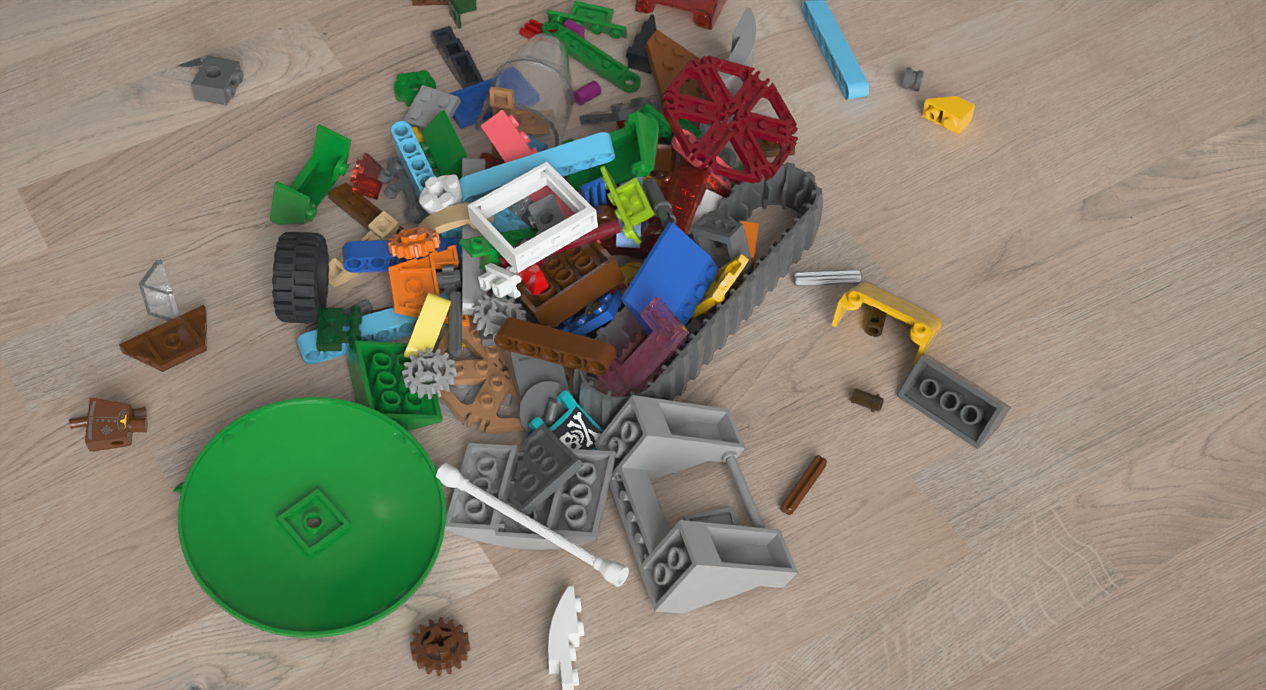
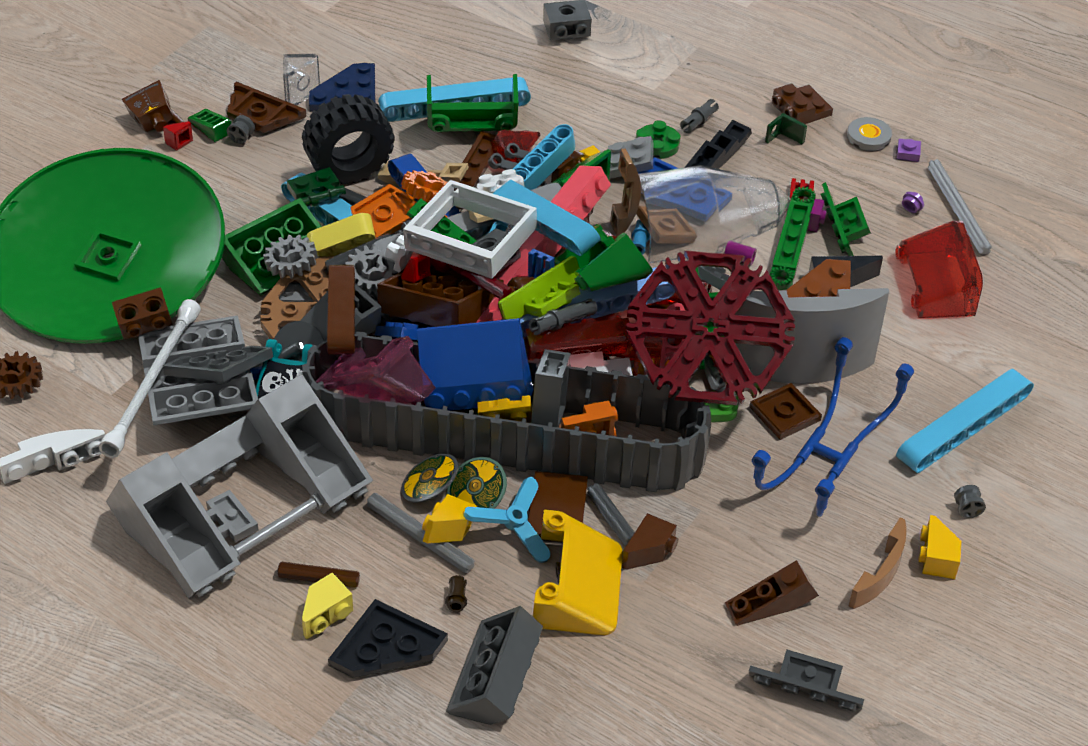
camera: 65 degrees right, 5 degrees down
none -> reddish brown brick [112,287,173,340]
none -> red slope [163,121,193,151]
none -> green slope [188,109,232,142]
none -> dark grey wheel [227,115,255,144]
none -> light yellow slope [302,573,353,639]
none -> dark blue plate [309,63,376,112]
none -> black plate [328,599,448,678]
none -> light grey axle [367,493,475,573]
none -> medium azure beam [378,77,531,121]
none -> shield [401,454,458,502]
none -> yellow slope [422,494,477,544]
none -> shield [447,457,507,509]
none -> medium azure piece [463,477,550,563]
none -> reddish brown tile [528,471,588,542]
none -> reddish brown slope [622,513,679,570]
none -> dark grey pin [680,99,719,133]
none -> reddish brown slope [725,560,819,626]
none -> dark grey bracket [749,649,864,711]
none -> blue bar [752,337,914,517]
none -> medium nougat slope [849,517,907,609]

